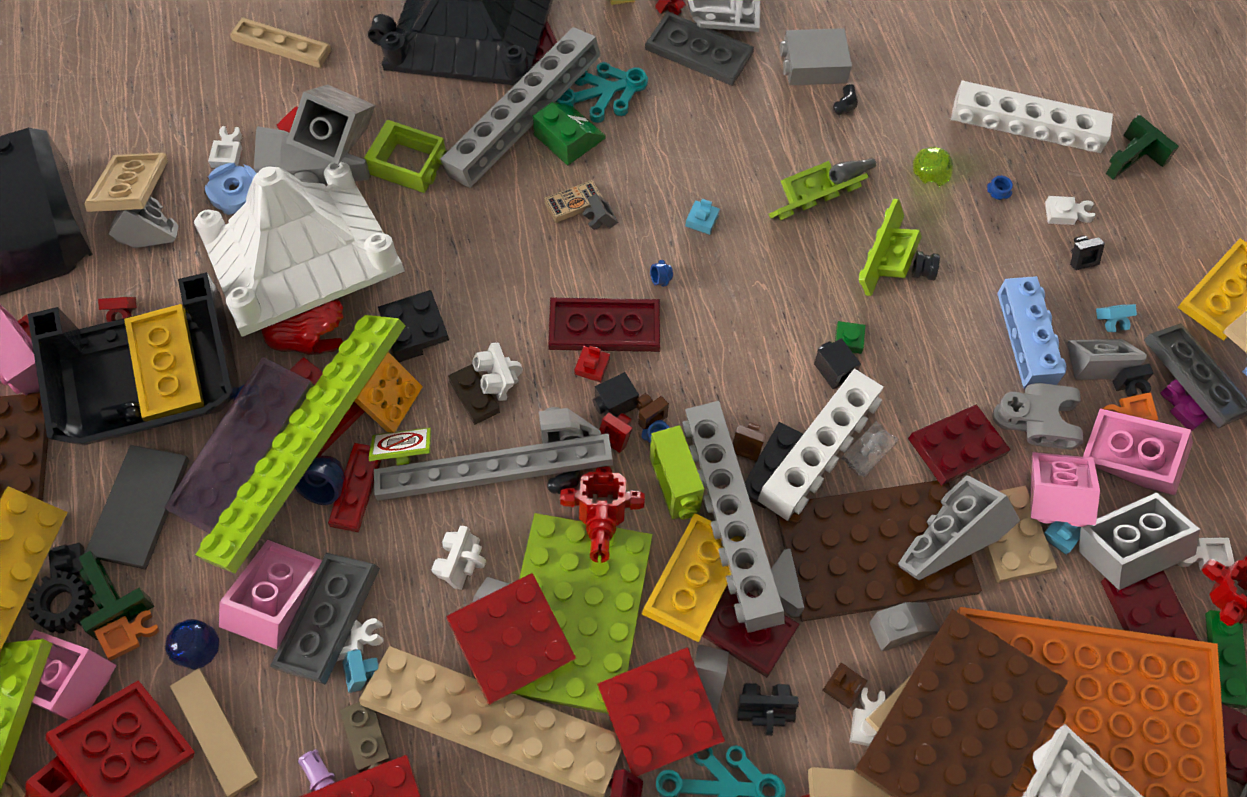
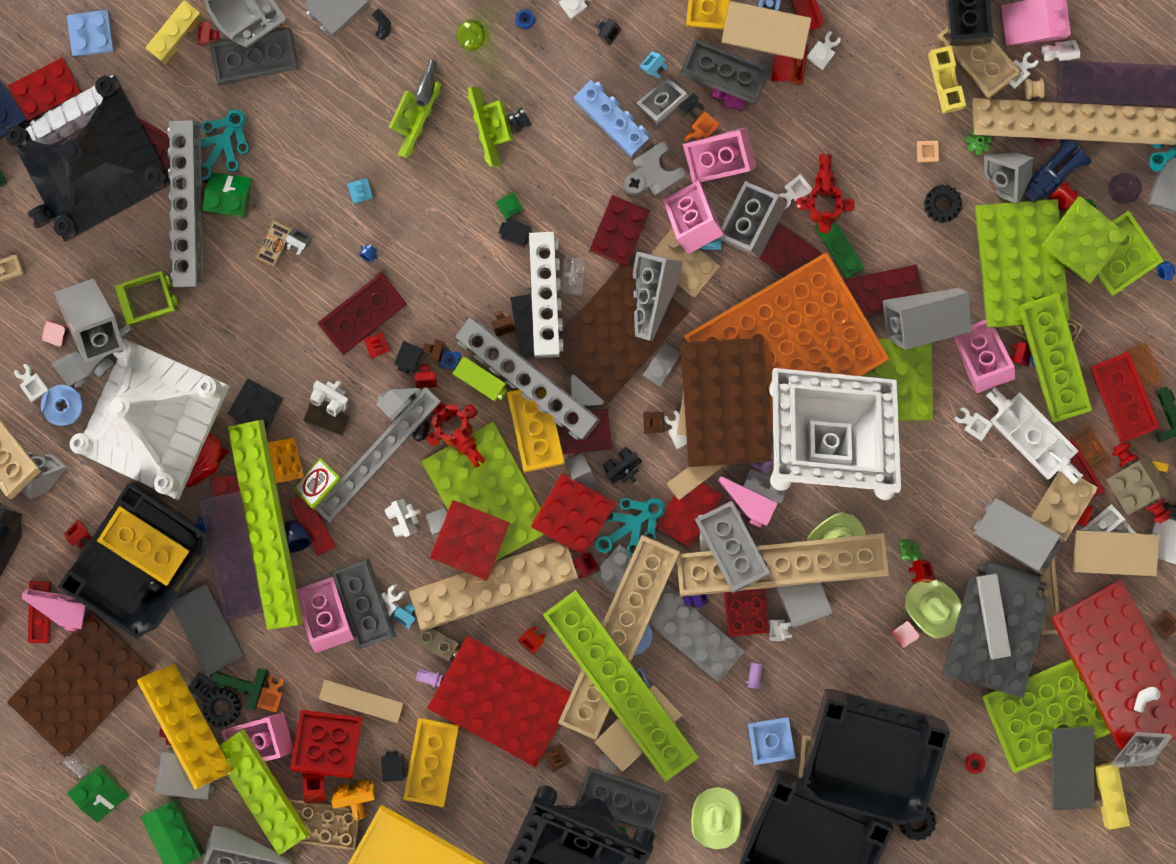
camera: 30 degrees left, 25 degrees up
clear blue hair [164,619,220,670] -> none

